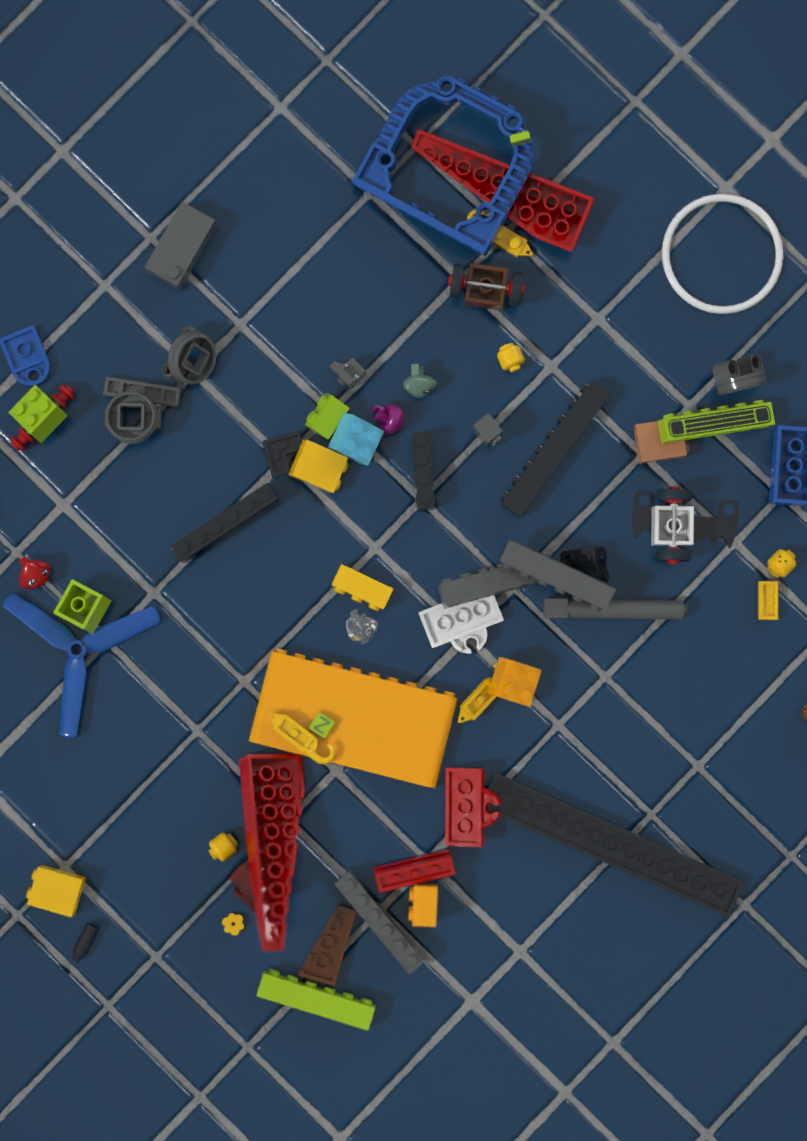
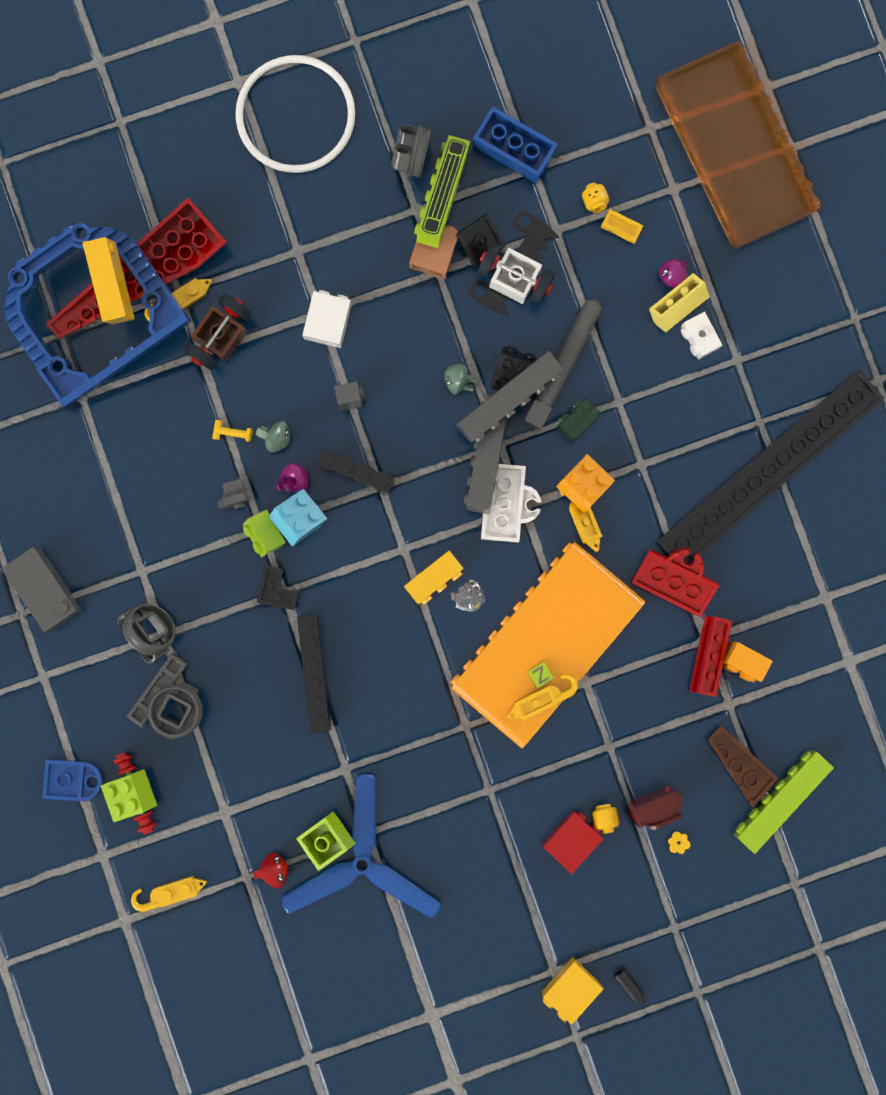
camera: 70 degrees left, 0 degrees up
red wedge [239,754,305,952] -> none
yellow brick [289,439,349,493] -> none
dark grey brick [335,870,425,975] -> none
yellow head [497,343,525,373] -> none
black brick [500,380,611,518] -> none
lime tile [510,131,532,147] -> none
none -> yellow brick [82,237,135,324]
none -> yellow piece [212,420,253,442]
none -> white brick [303,290,352,348]
none -> sand green piece [444,363,476,395]
none -> black plate [455,213,506,267]
none -> red brick [542,810,603,874]
none -> clear green brick [557,398,601,443]
none -> light yellow brick [649,273,710,333]
none -> magenta piece [659,258,688,289]
none -> white brick [681,312,722,360]

